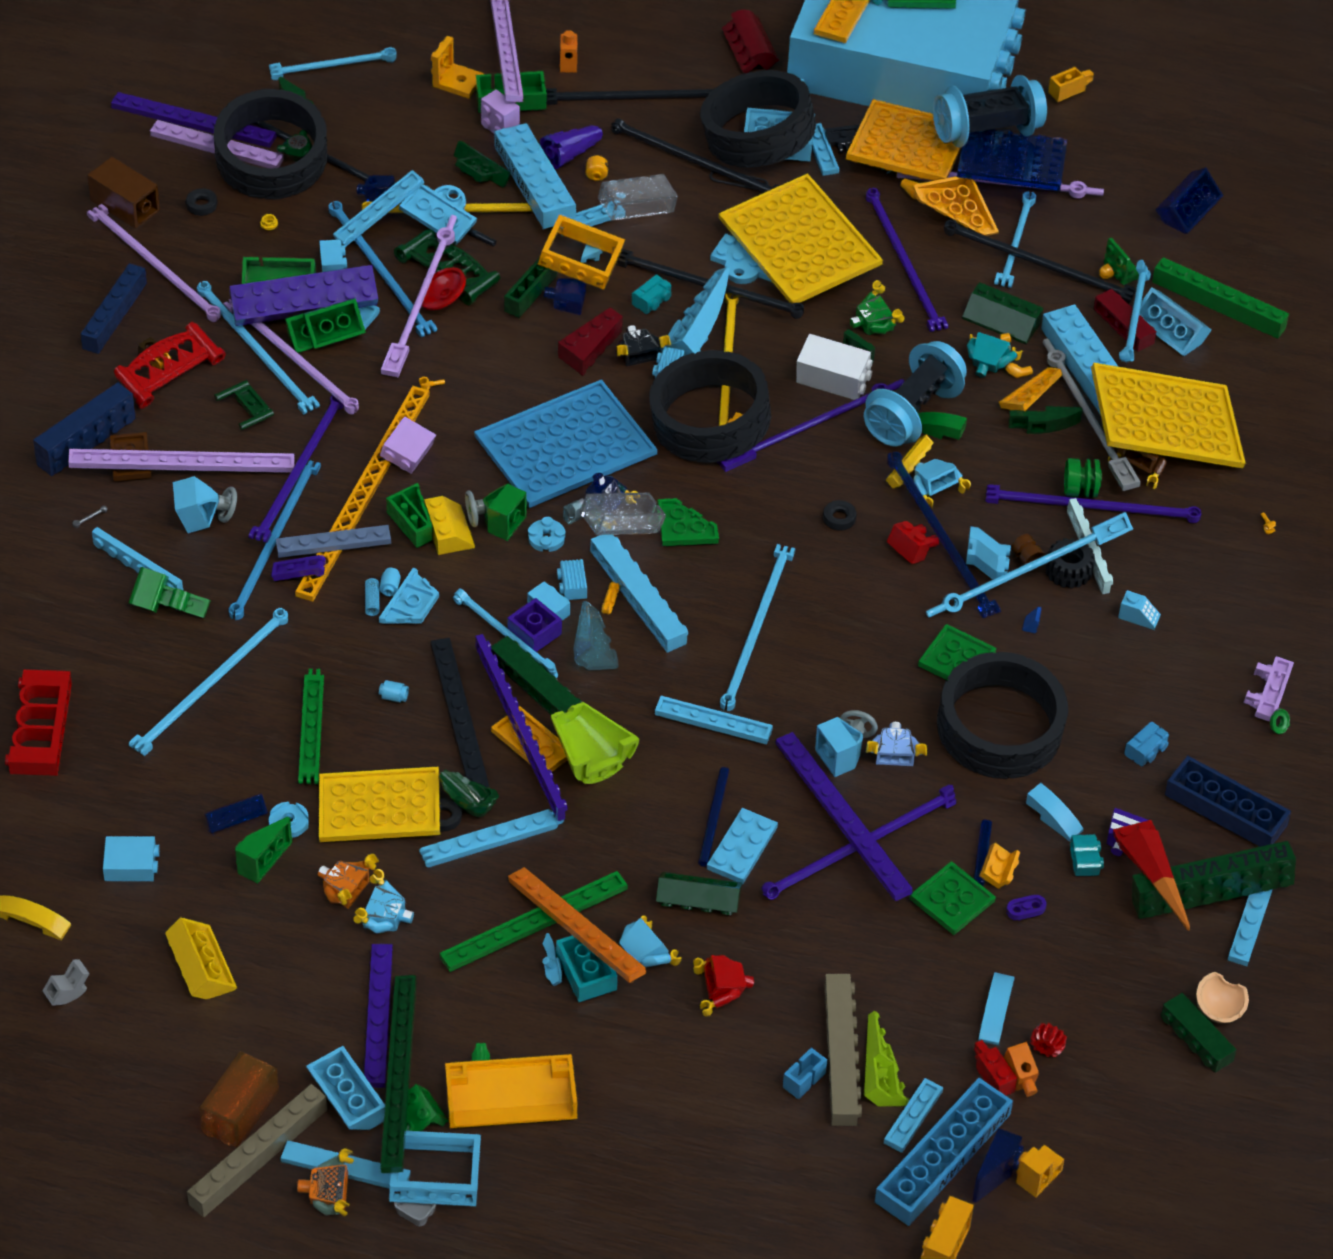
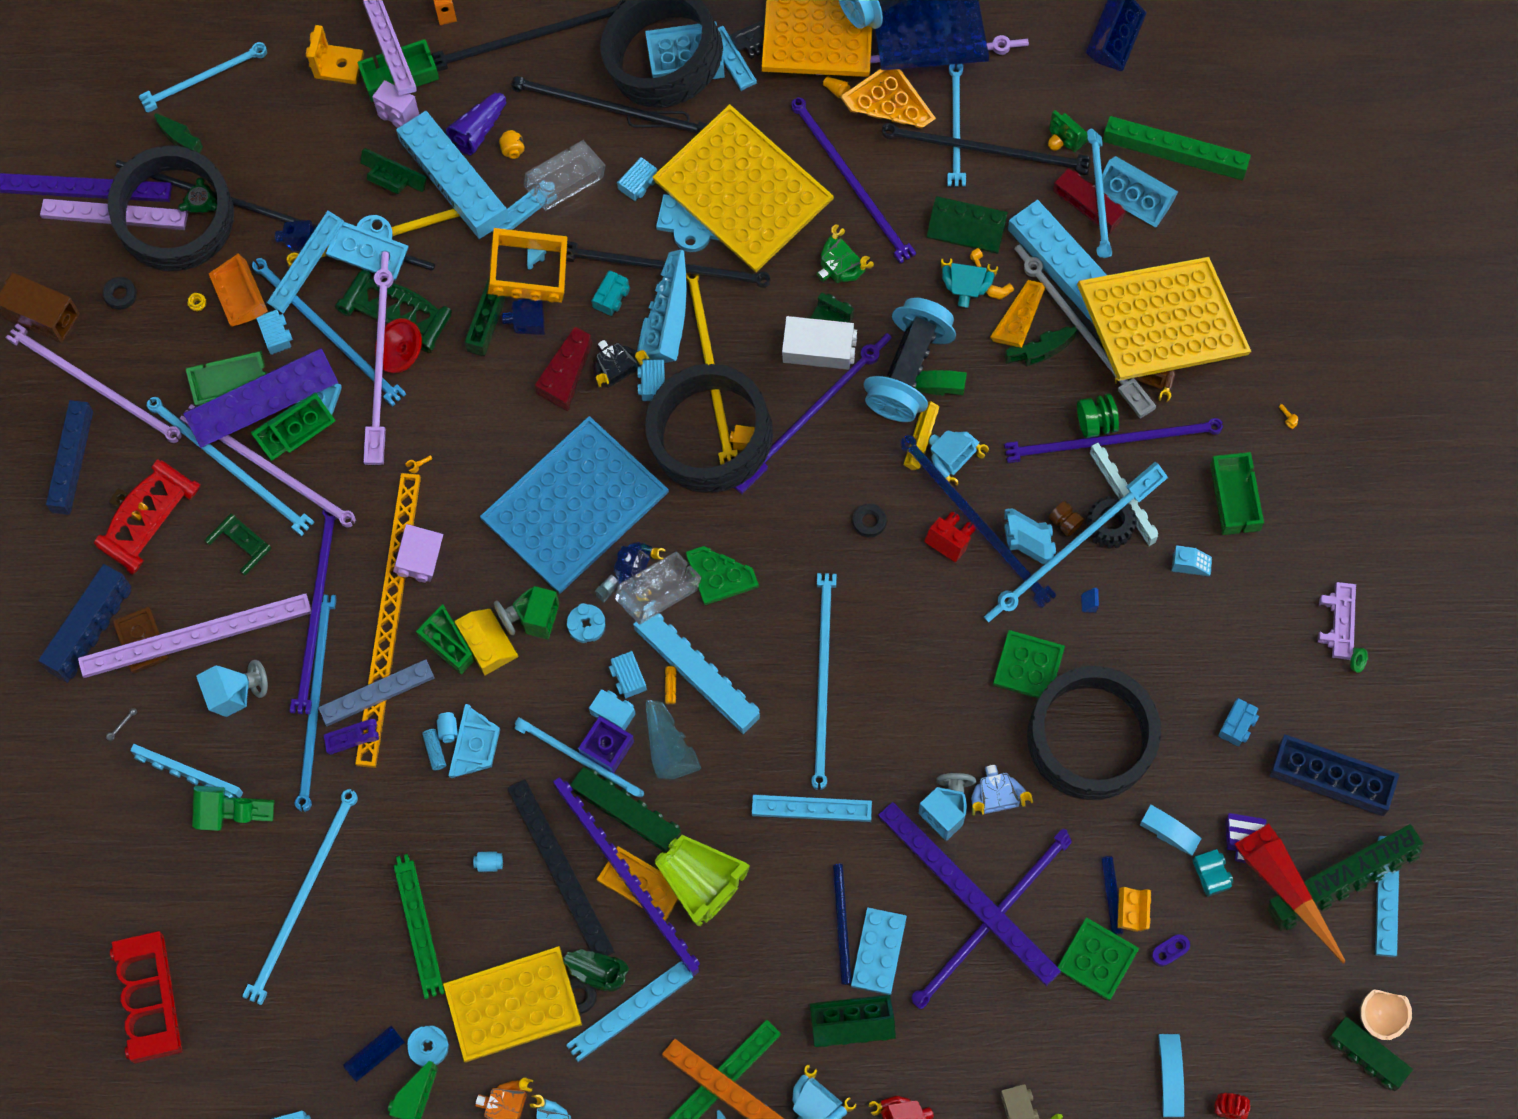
camera: 10 degrees left, 20 degrees up
none -> orange slope [209,253,268,326]
none -> medium azure brick [617,157,658,201]
none -> green piece [1210,452,1264,535]

